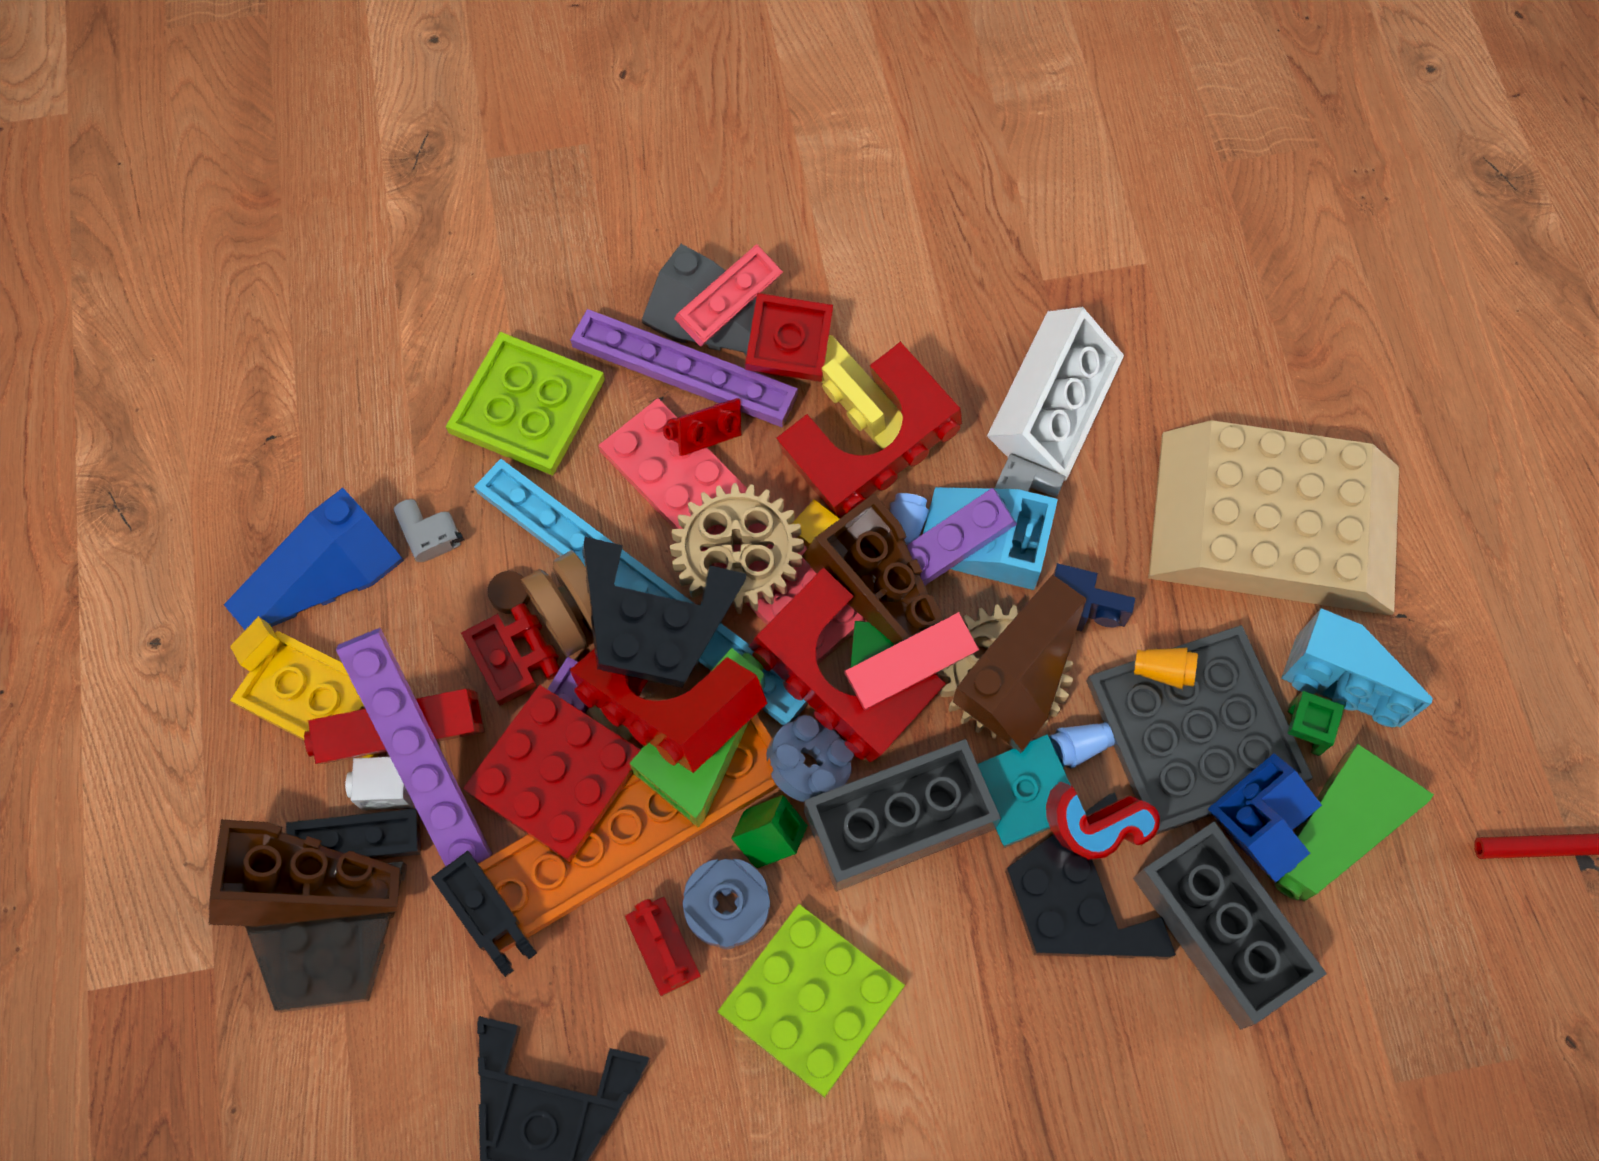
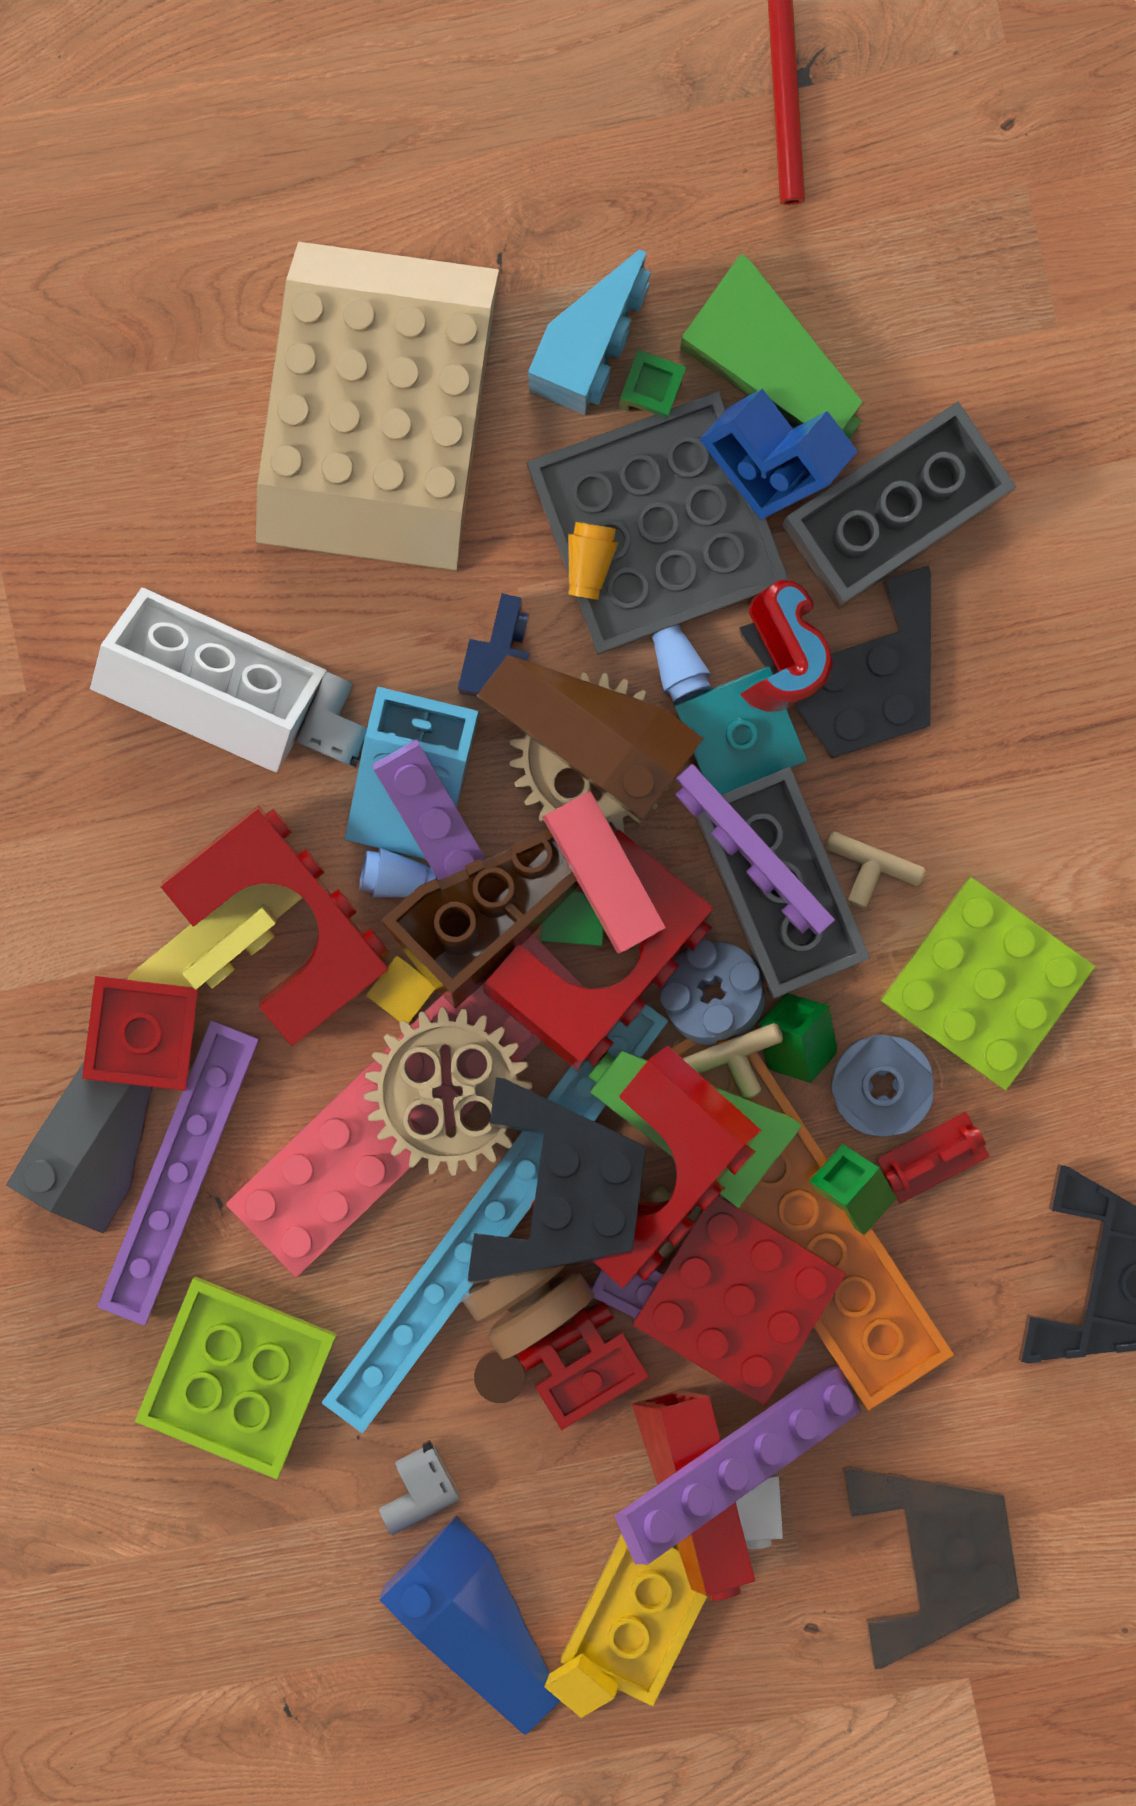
camera: 90 degrees left, 20 degrees up
reddish brown wedge [209,819,400,927] -> none
black plate [286,809,421,859] -> none
black hinge [431,851,537,977] -> none
red hinge [663,398,742,456] -> none
coral tile [674,244,783,347] -> none
none -> medium lavender plate [675,764,835,934]
none -> tan piece [683,1023,783,1099]
none -> green panel [809,1143,897,1235]
none -> tan piece [825,831,926,909]

